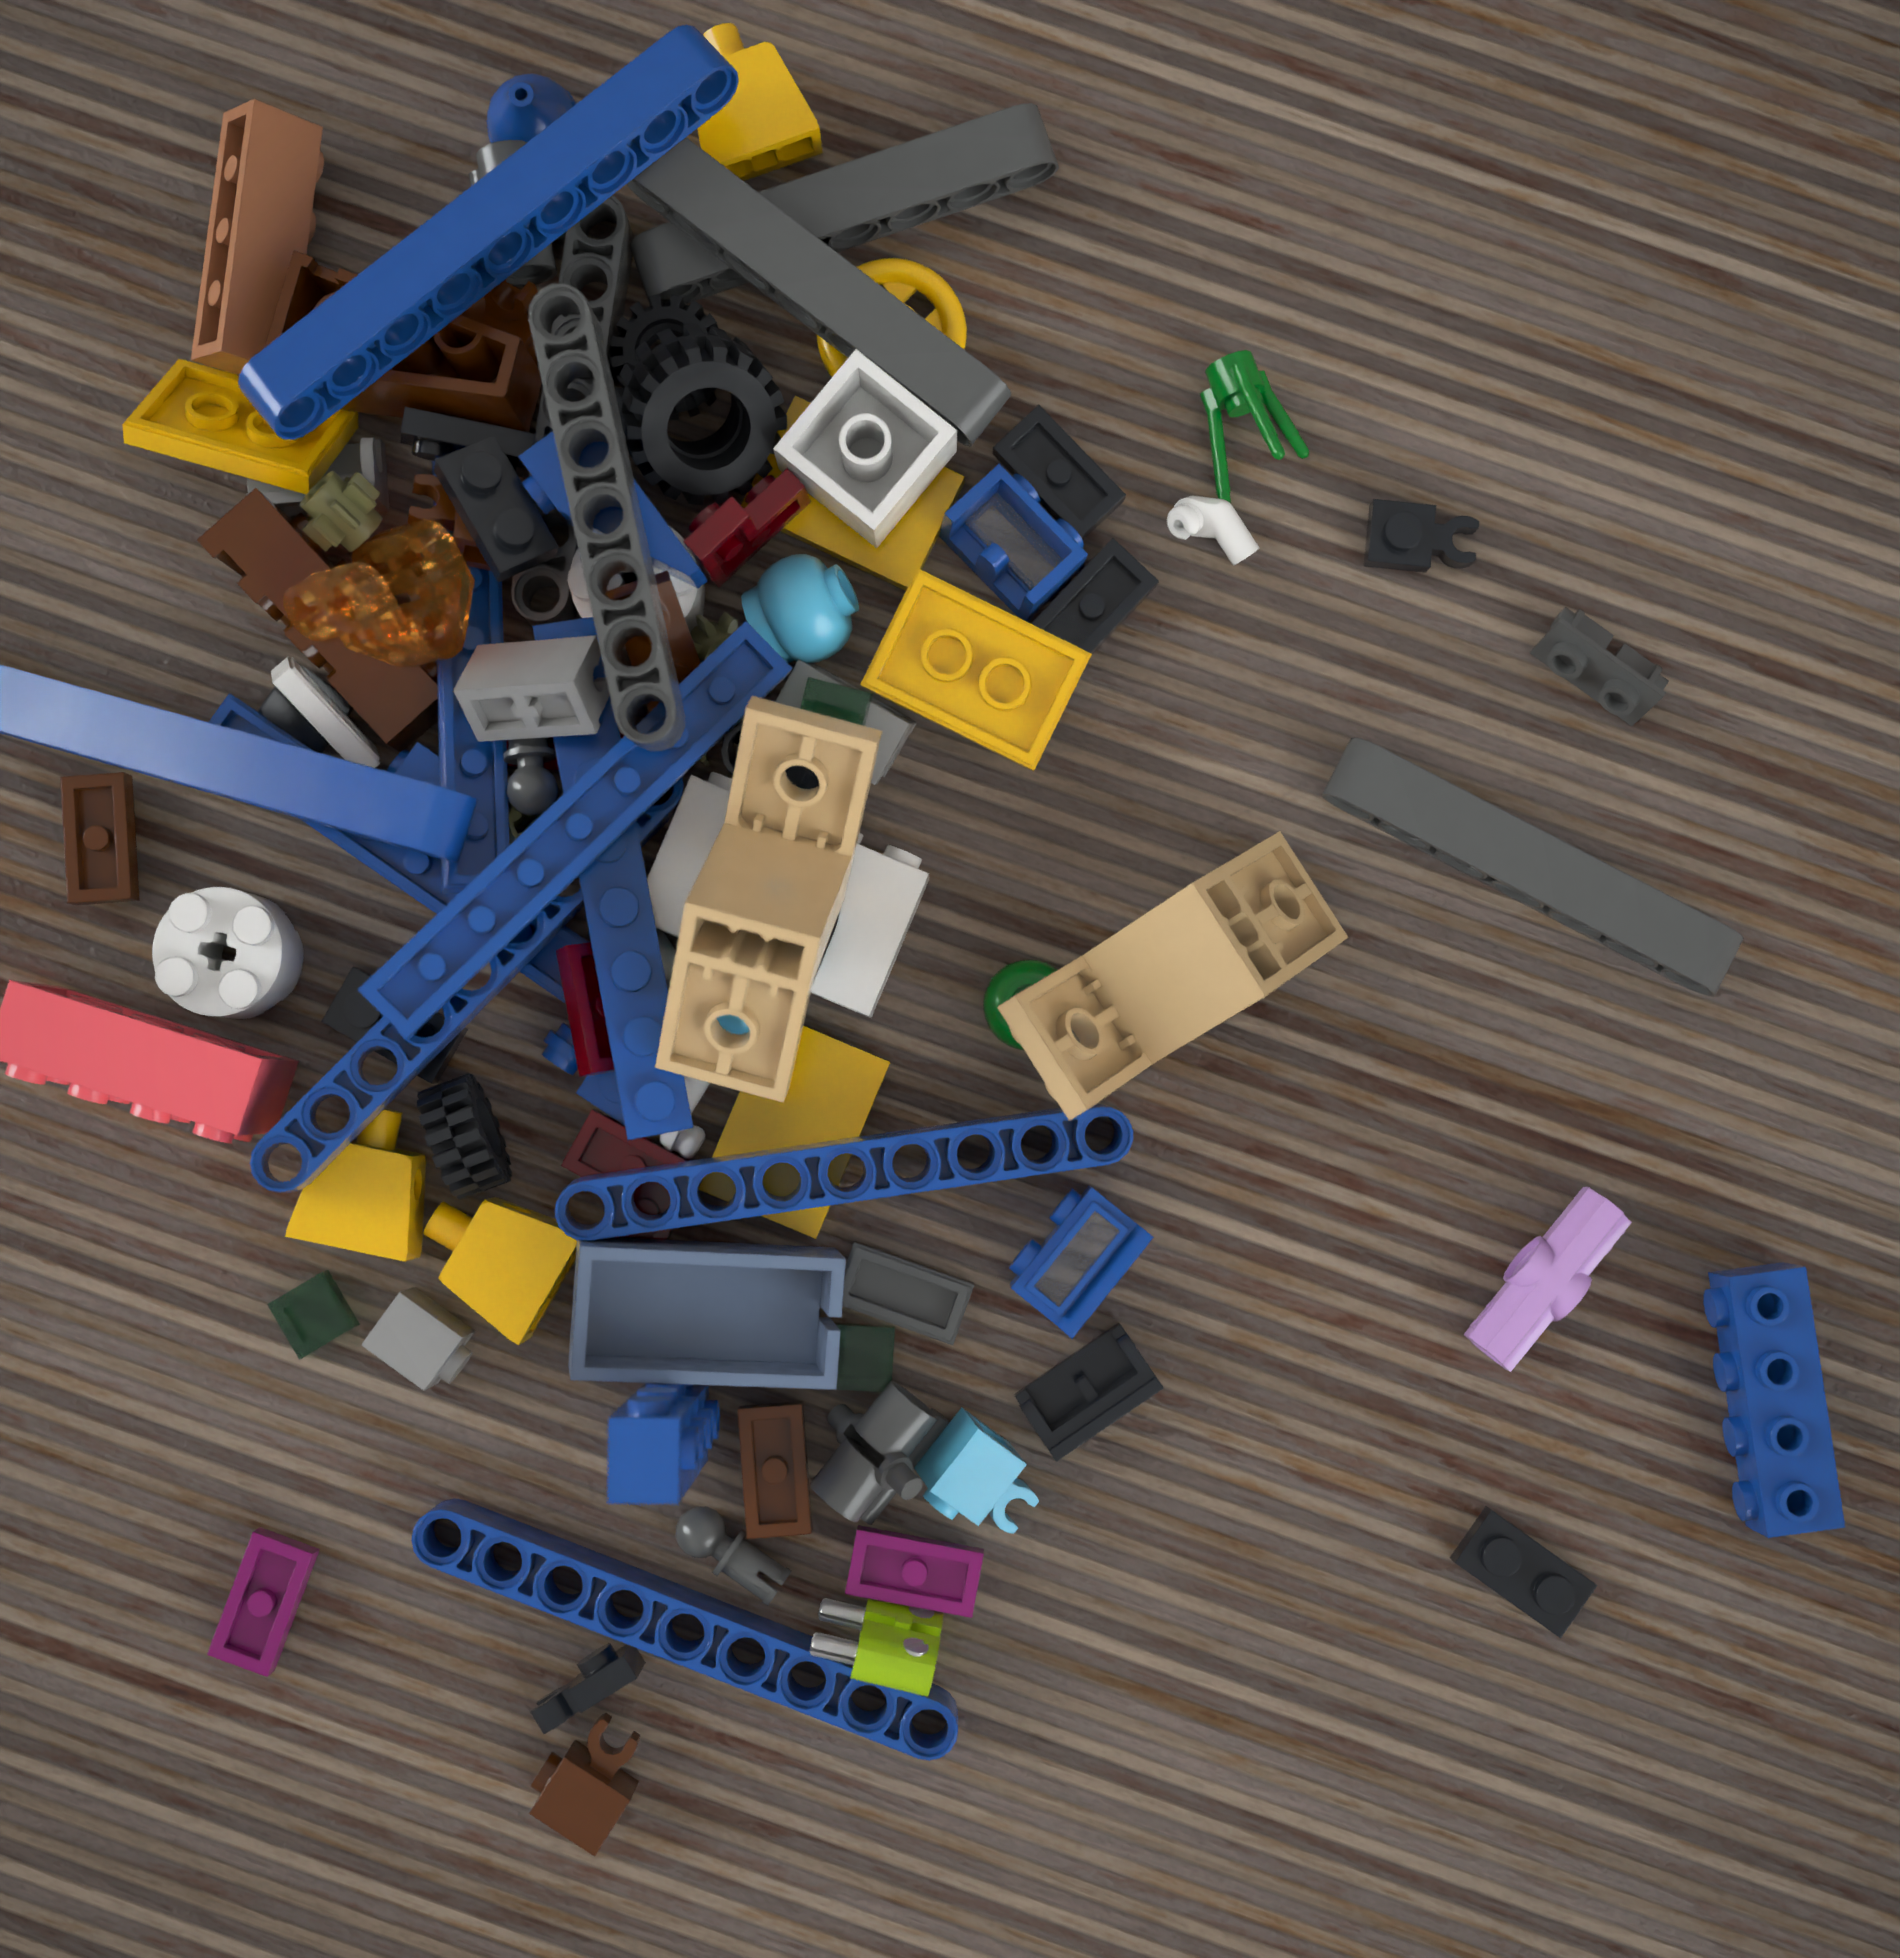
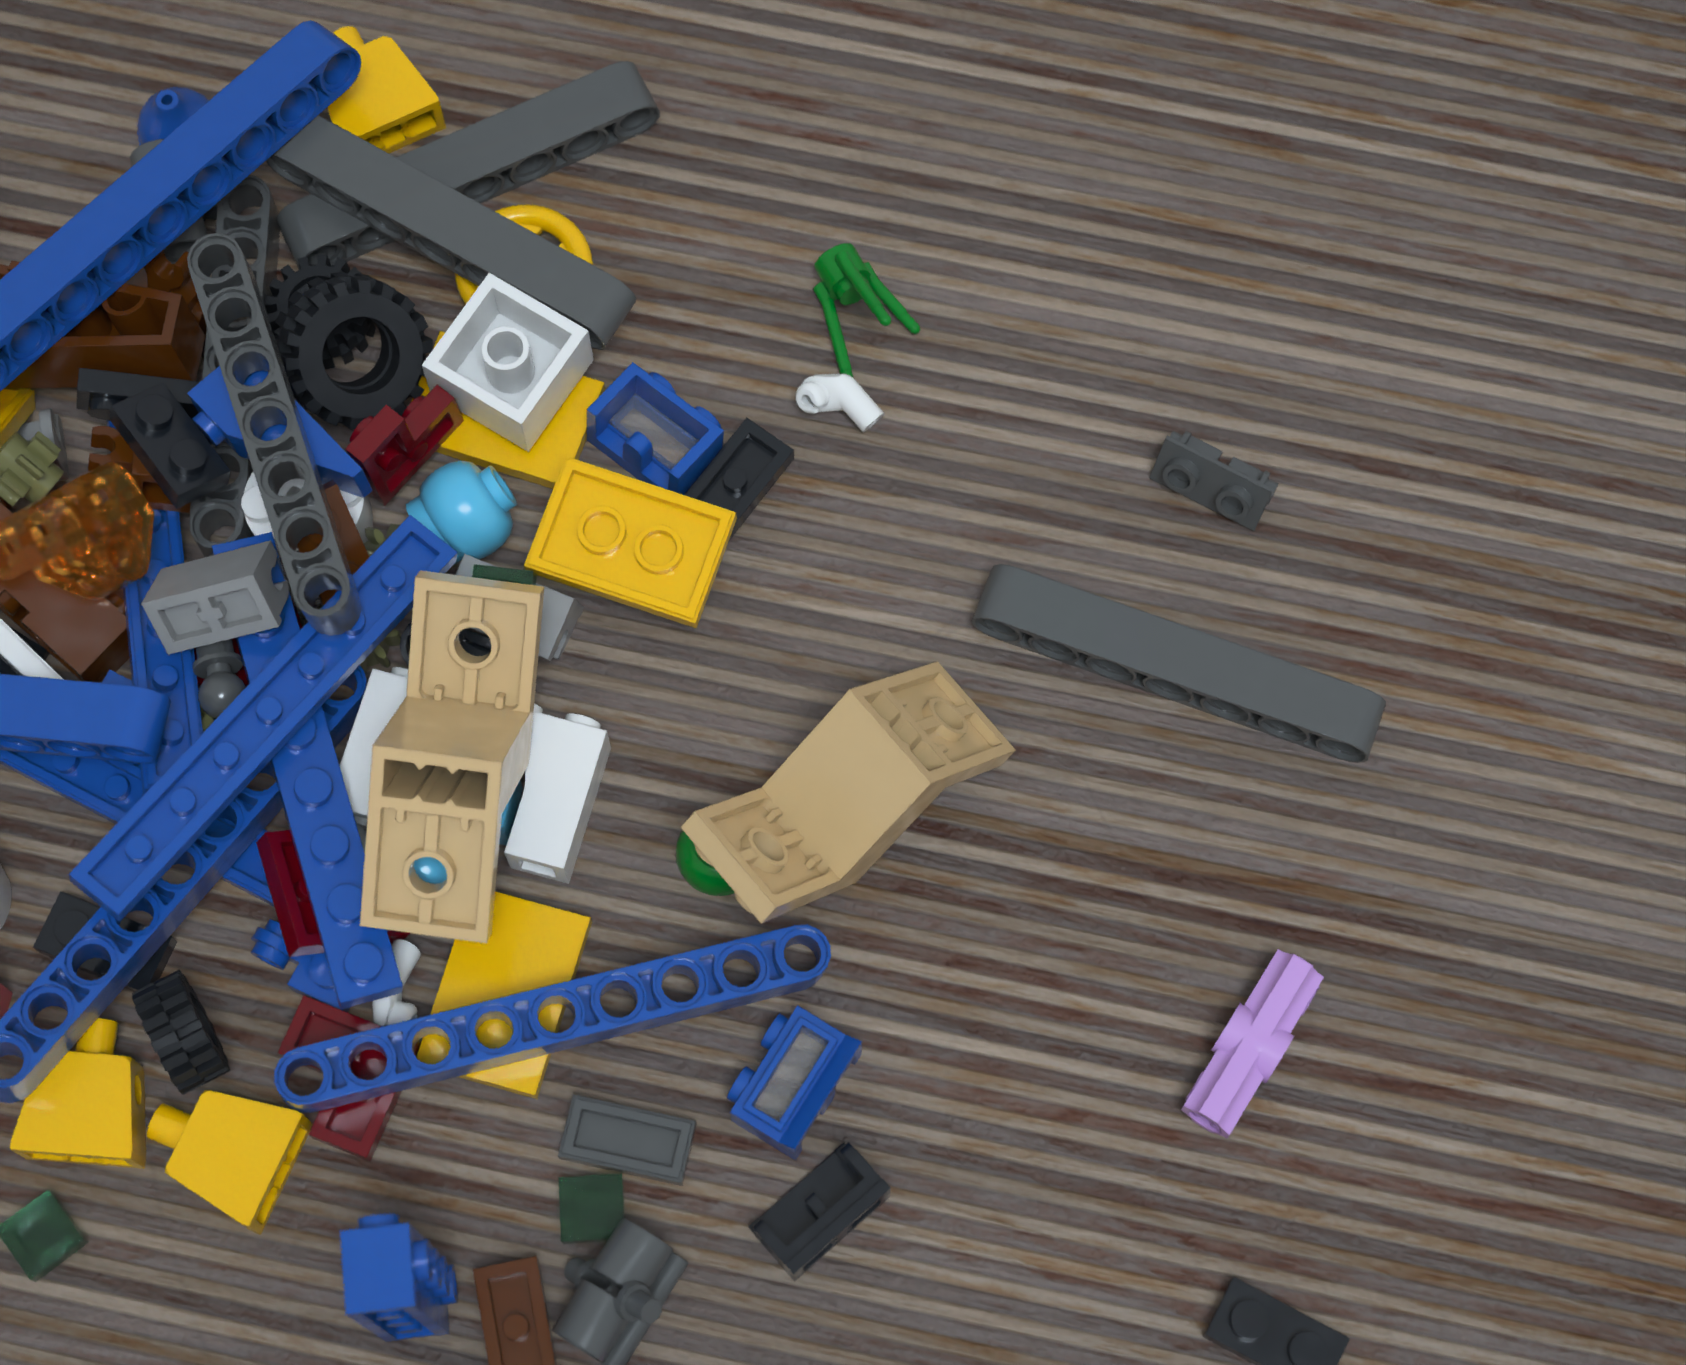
camera: 10 degrees left, 15 degrees down
light grey brick [361,1287,475,1391] -> none
sand blue piece [568,1237,846,1390] -> none
medium azure brick [914,1407,1039,1534] -> none
black plate [993,405,1126,540] -> none
black plate [1363,499,1479,573] -> none
blue brick [1703,1262,1845,1538] -> none

